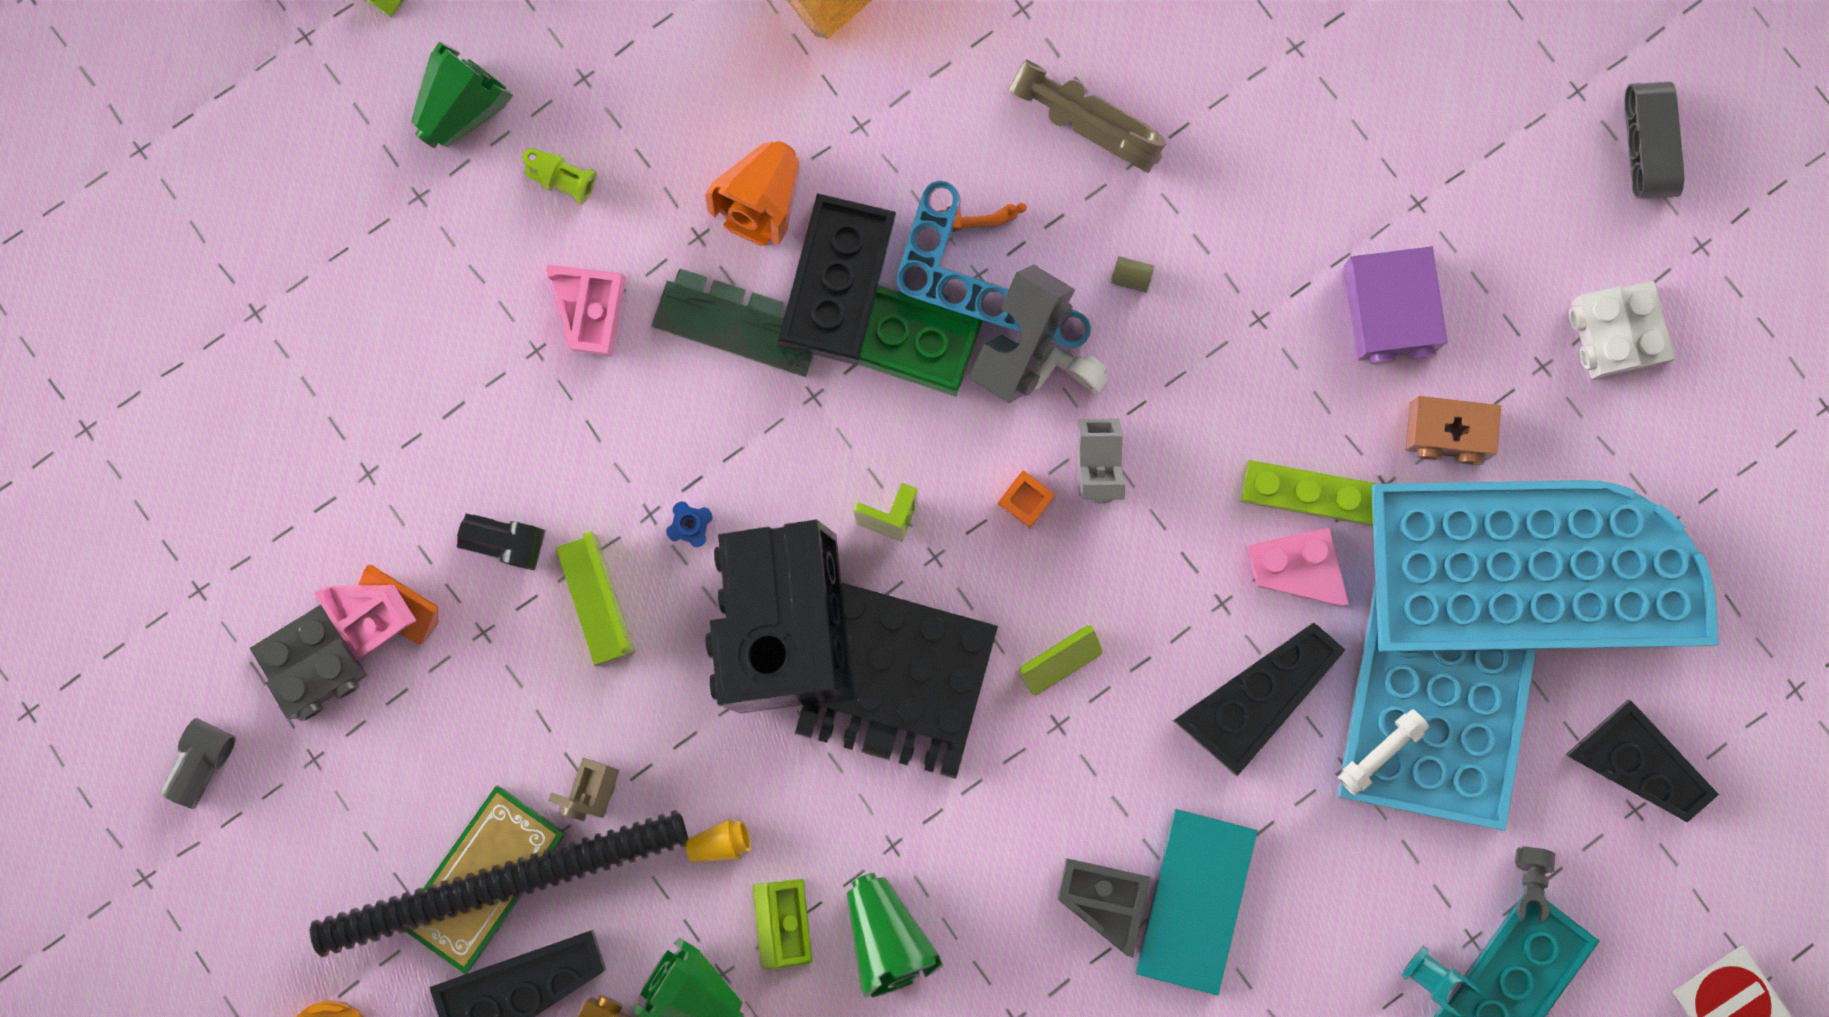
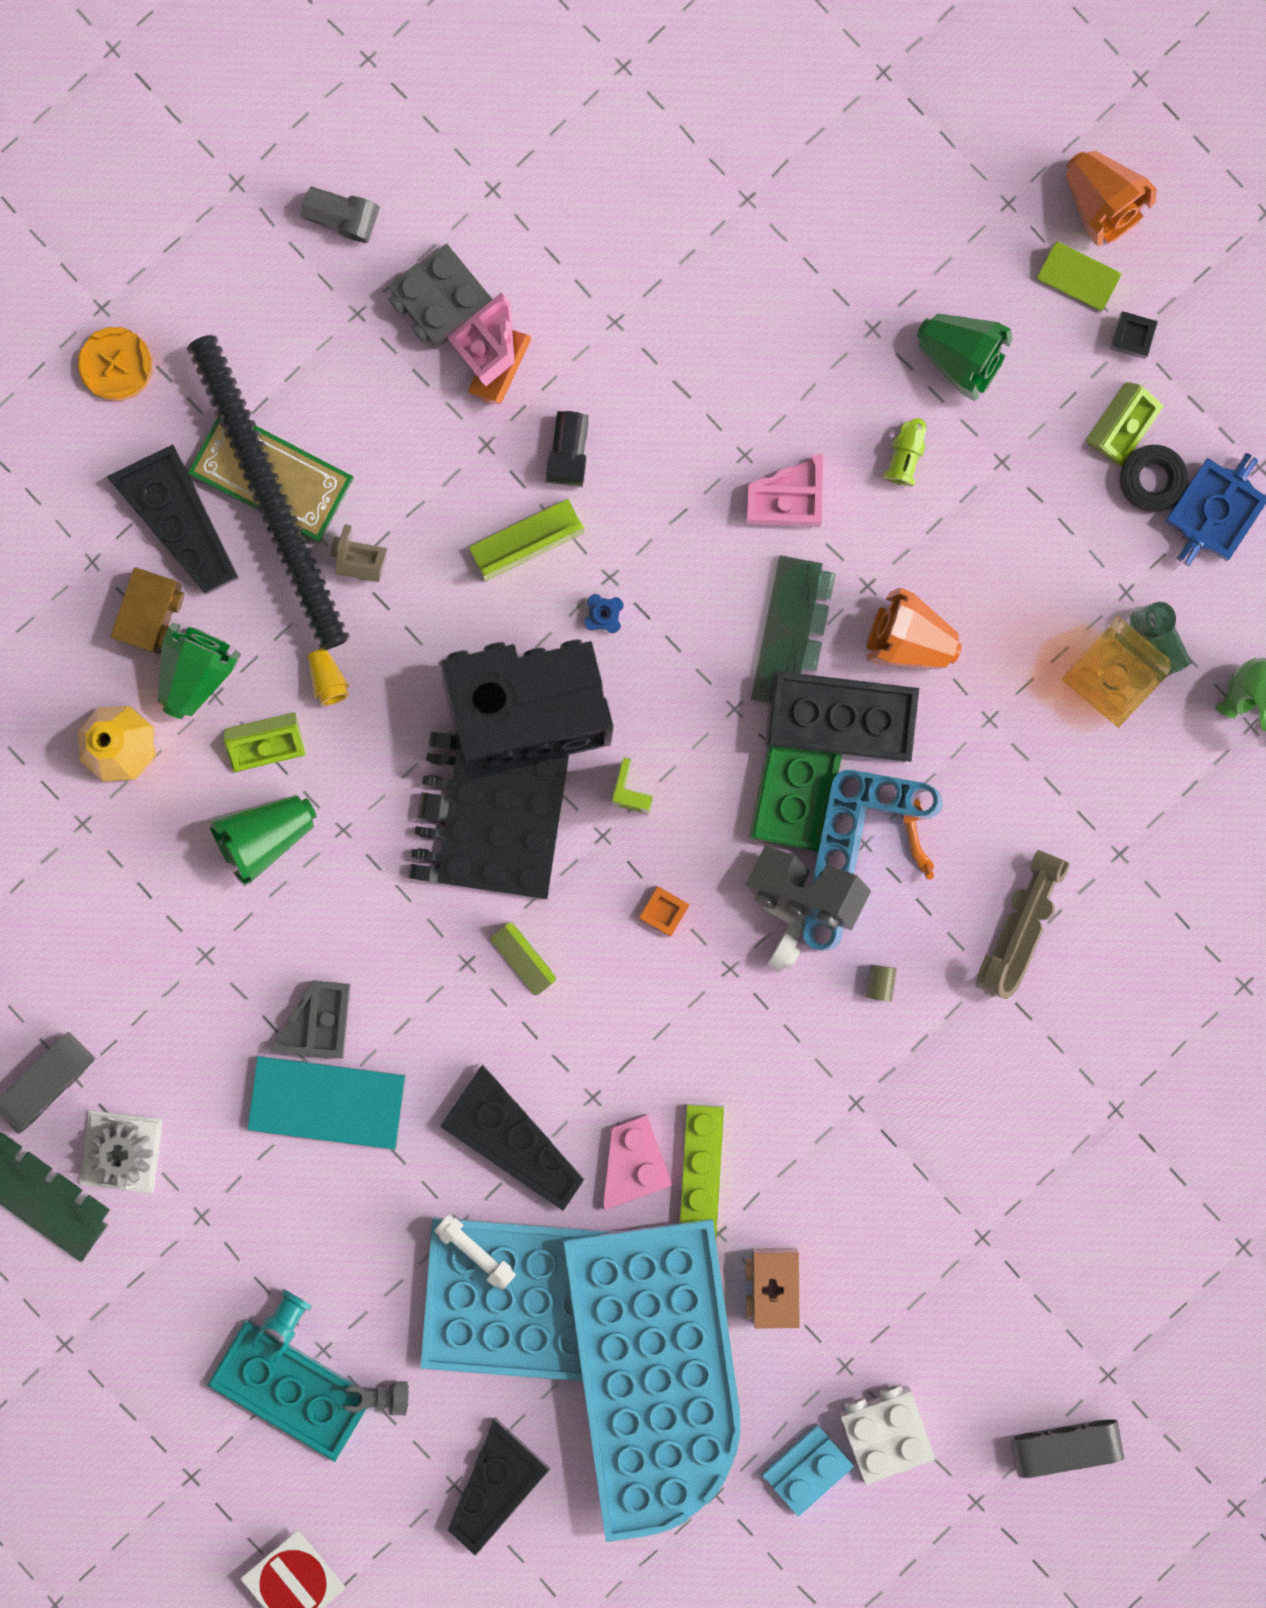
camera: 85 degrees right, 5 degrees up
light grey brick [1077,419,1125,504] -> none
medium lavender brick [1344,246,1448,365] -> none
none -> medium azure plate [762,1424,854,1517]

